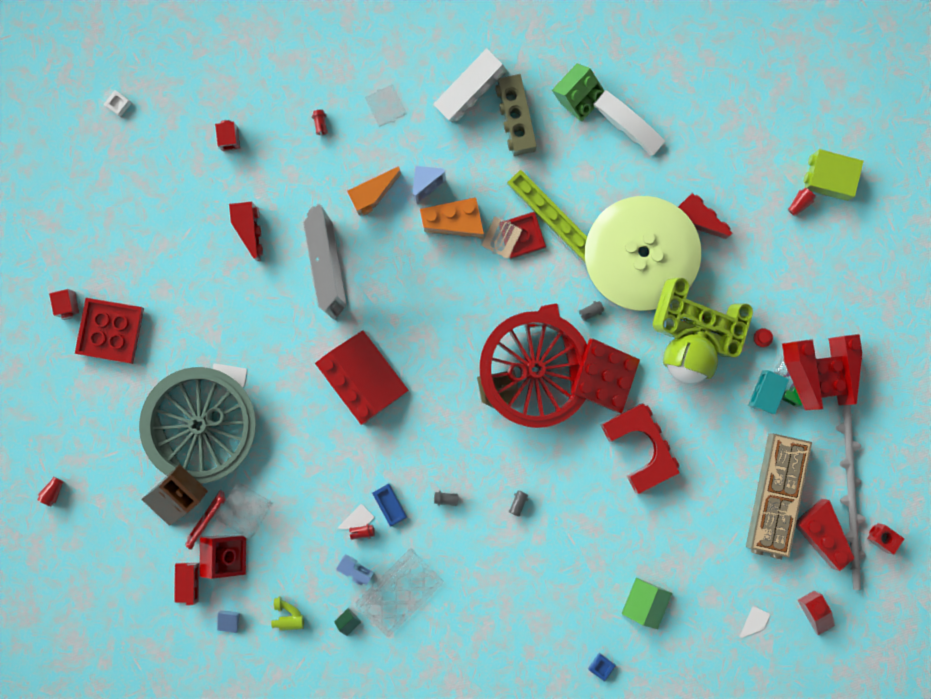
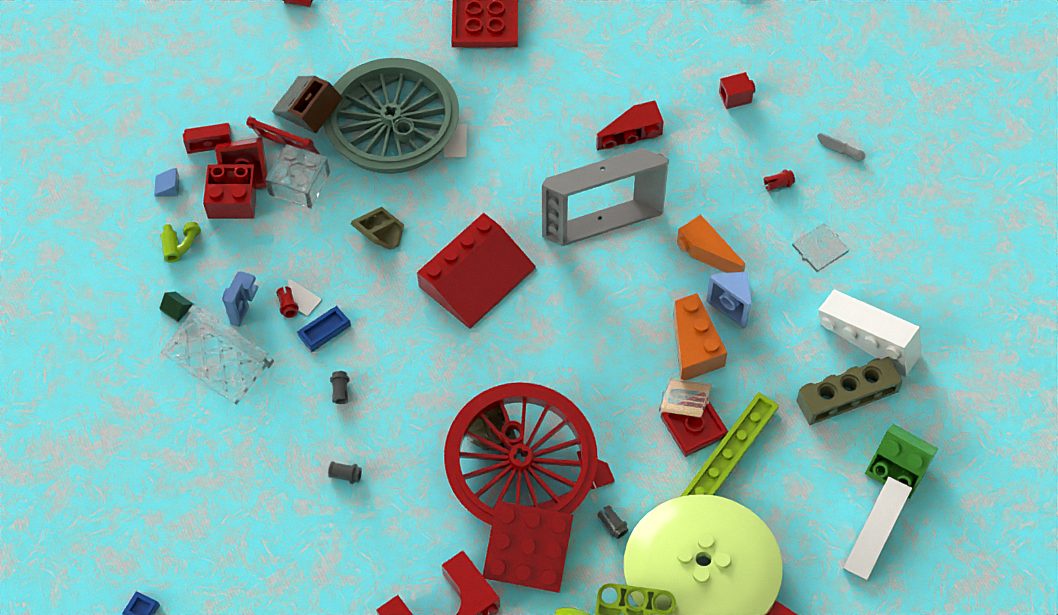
camera: 80 degrees right, 25 degrees down
none -> red slope [203,164,256,219]
none -> olive slope [351,207,404,250]
none -> light grey piece [817,133,866,161]

